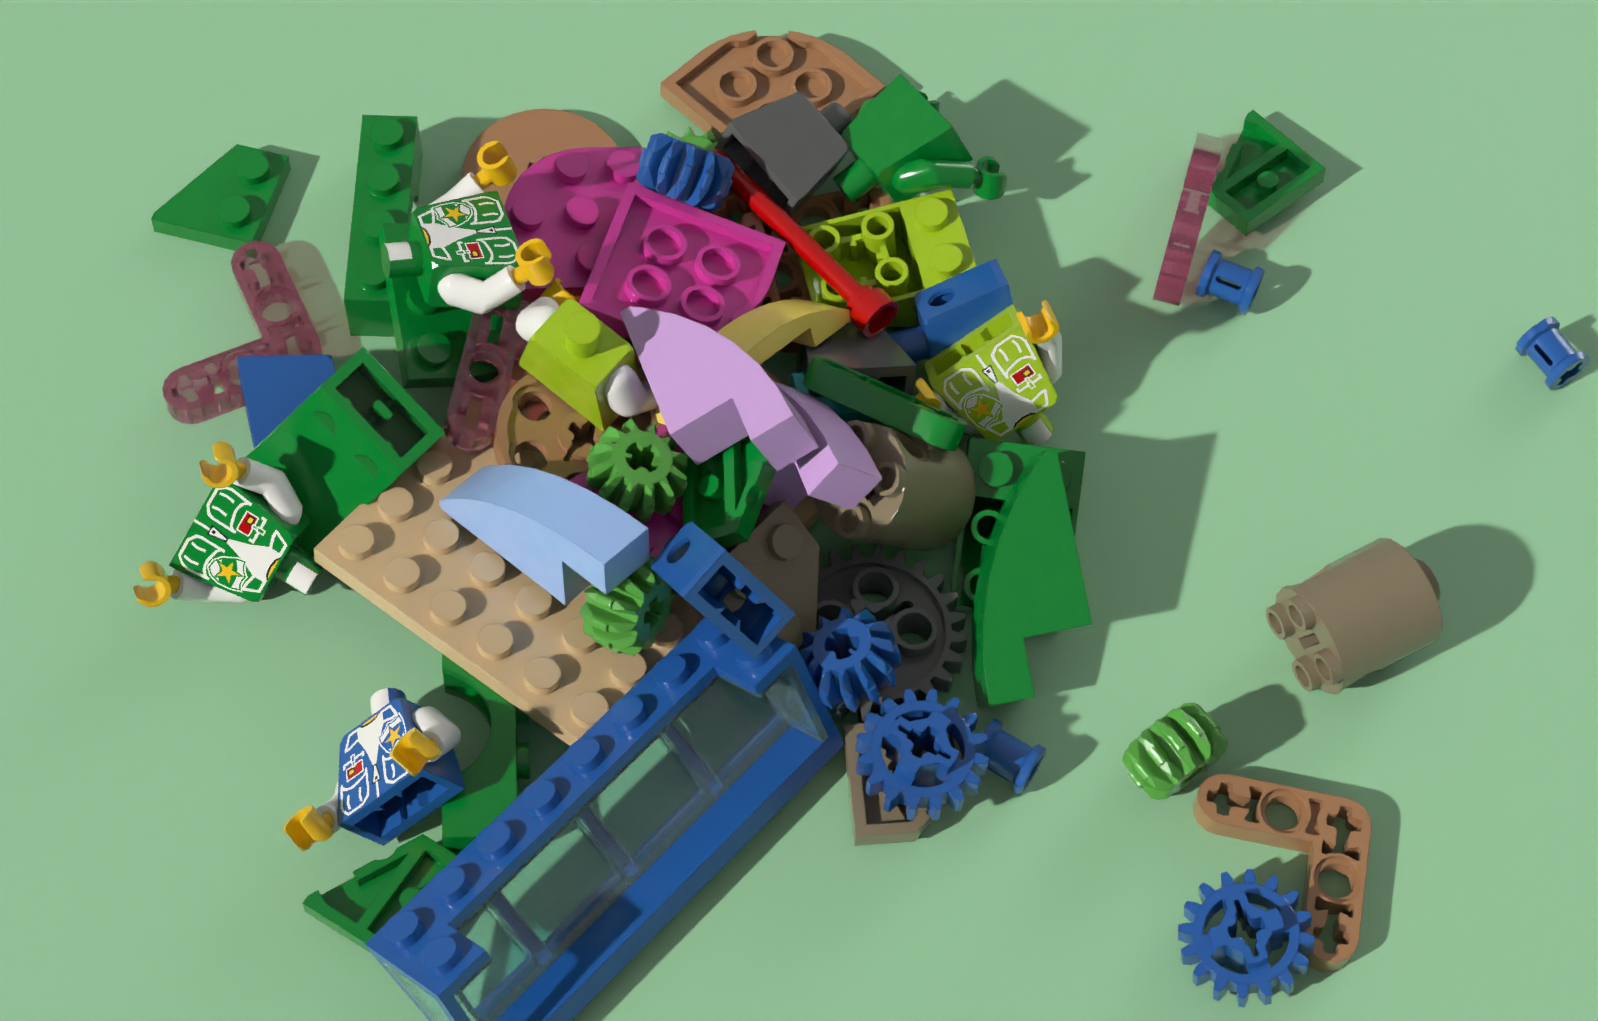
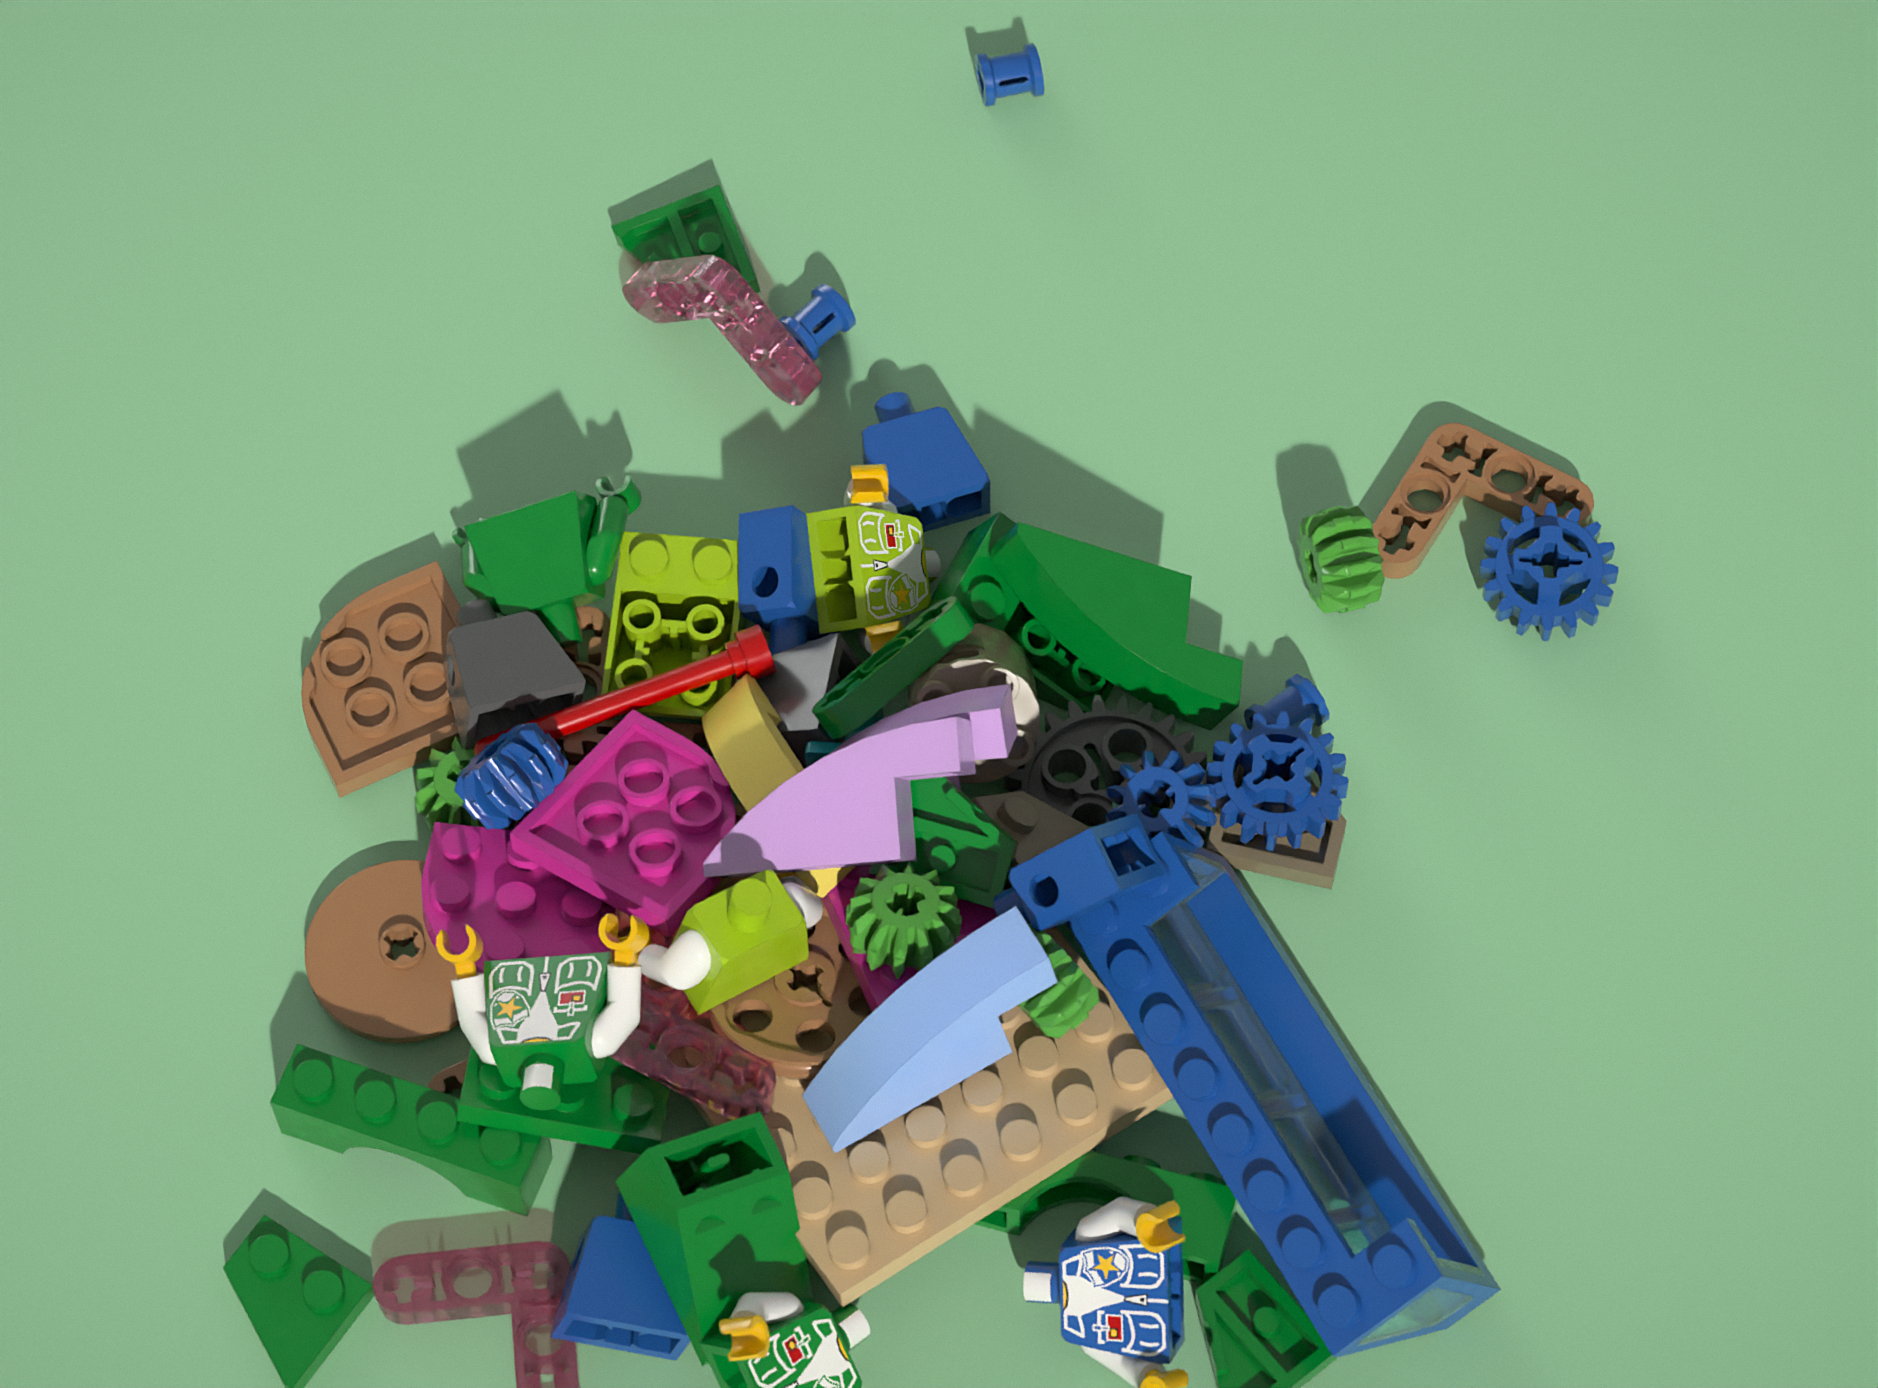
camera: 65 degrees left, 0 degrees up
dark tan cylinder [1266,538,1443,694] -> none
none -> blue torso [861,392,990,533]

